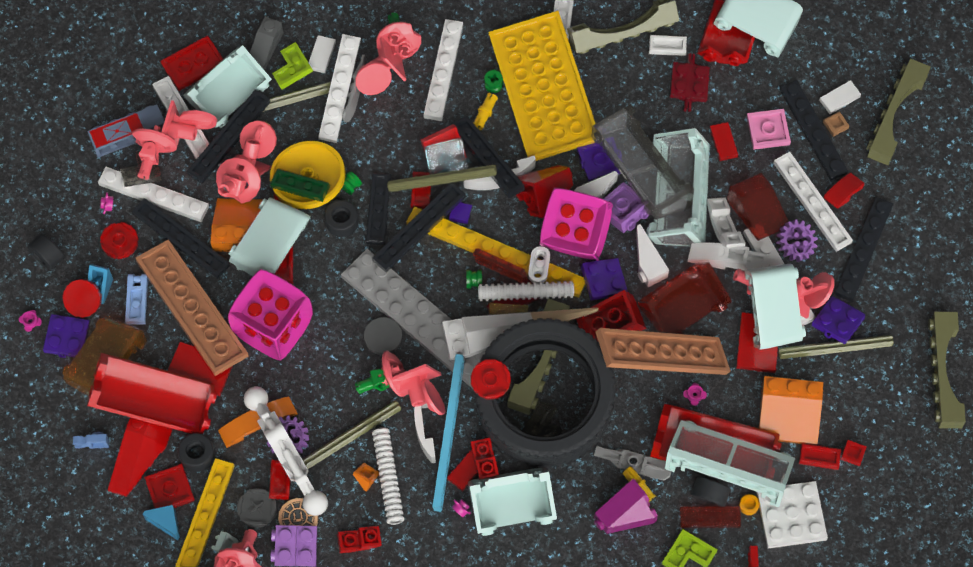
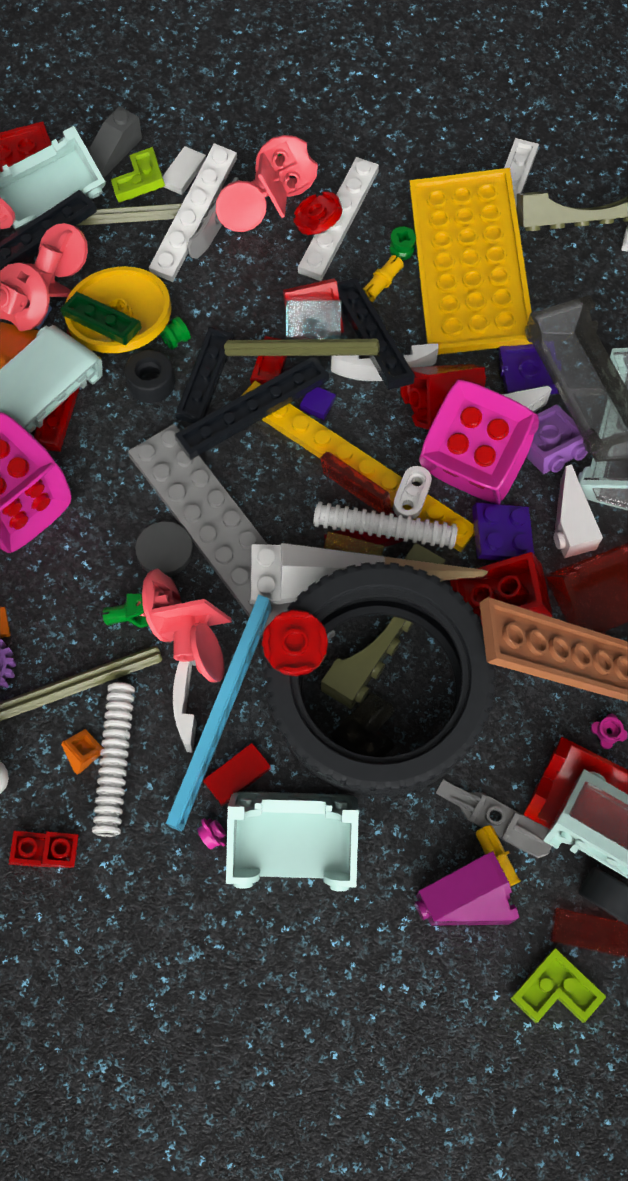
camera: 10 degrees right, 0 degrees up
green wheel [466,270,482,289] -> none
red slope [470,438,499,480] -> none
none -> red tile [293,192,343,235]

